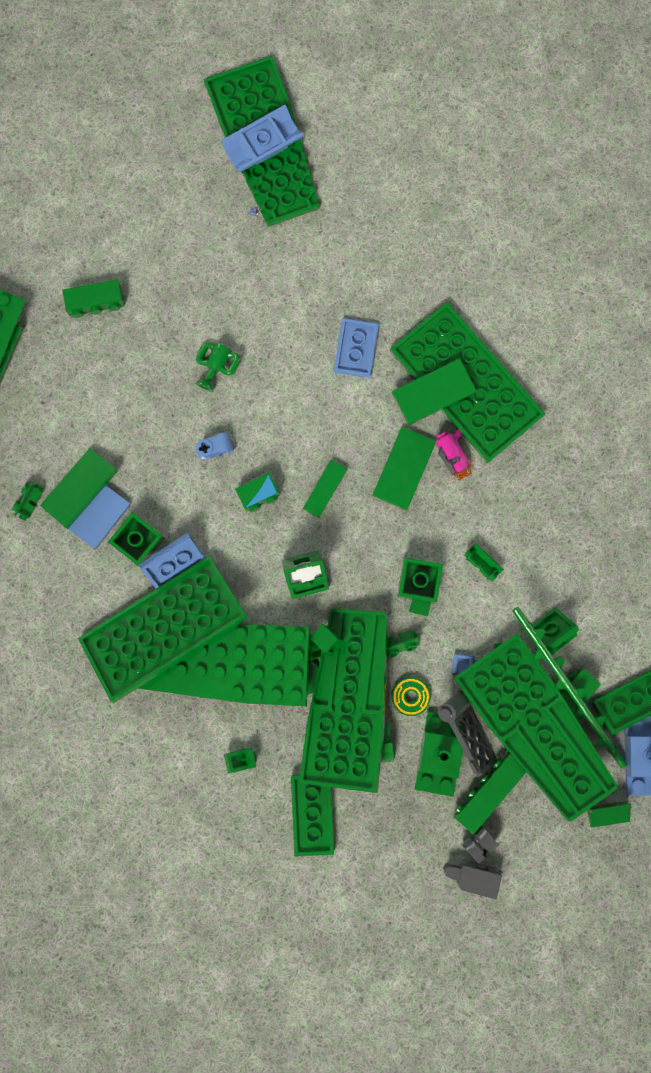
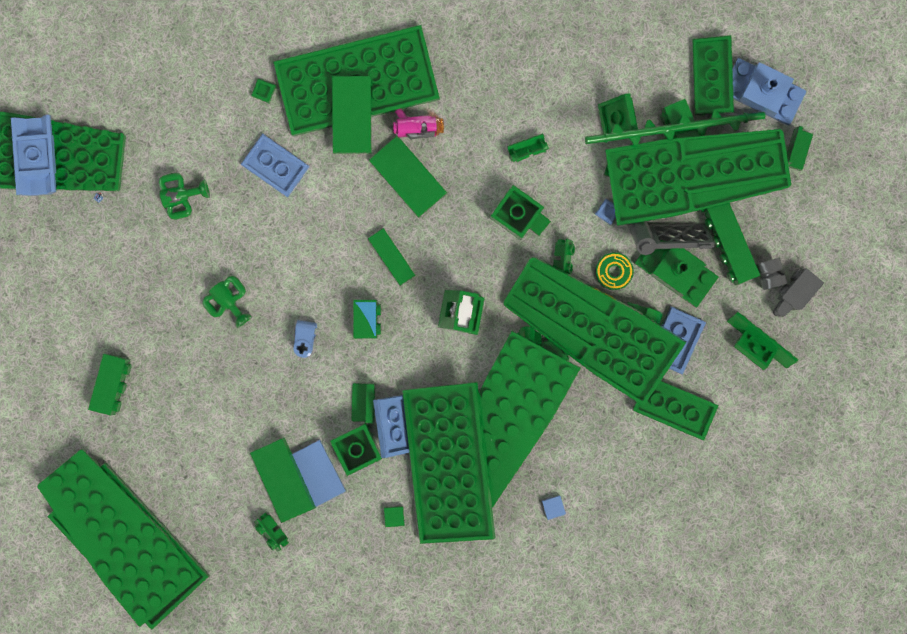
camera: 65 degrees left, 5 degrees up
green bracket [224,748,257,774] -> none
green panel [310,623,344,656] -> none
none -> green piece [159,172,210,220]
none -> green tile [251,79,276,104]
none -> green panel [351,383,376,423]
none -> green tile [384,506,405,528]
none -> medium blue tile [542,495,566,520]
none -> medium blue tile [662,307,706,375]
none -> green bracket [727,312,799,370]

